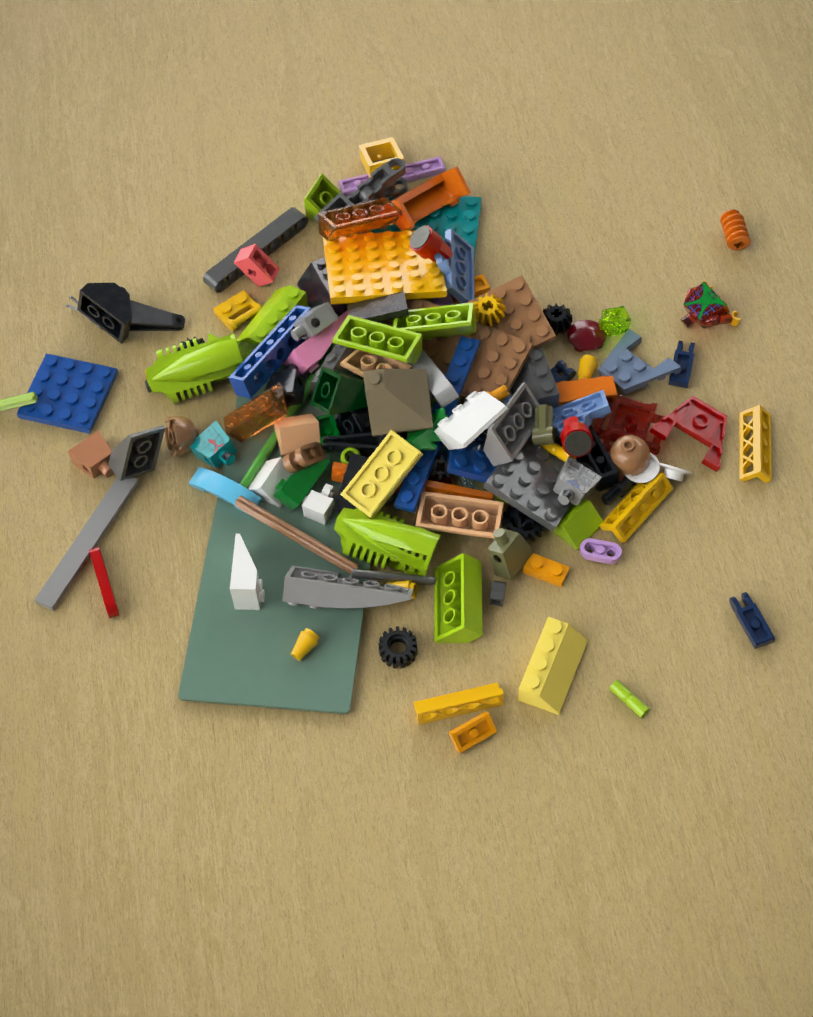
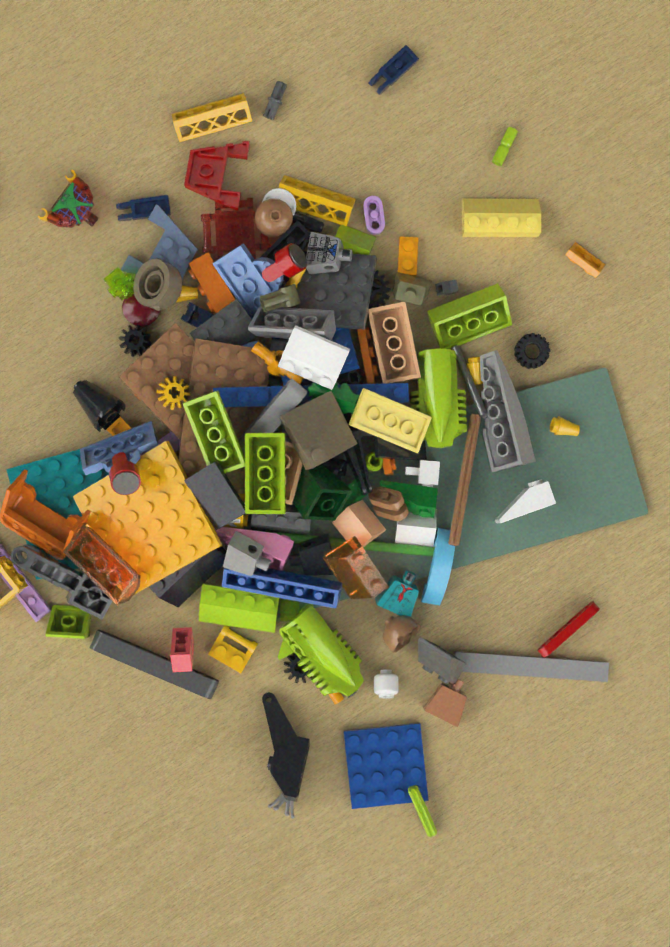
camera: 115 degrees left, 30 degrees up
yellow fence [413,682,504,725] -> none
white piece [659,463,693,482] -> none
none -> black cone [73,380,126,432]
none -> dark tan piece [133,258,182,311]
none -> dark grey axle [263,81,287,120]
none -> white head [374,670,399,699]

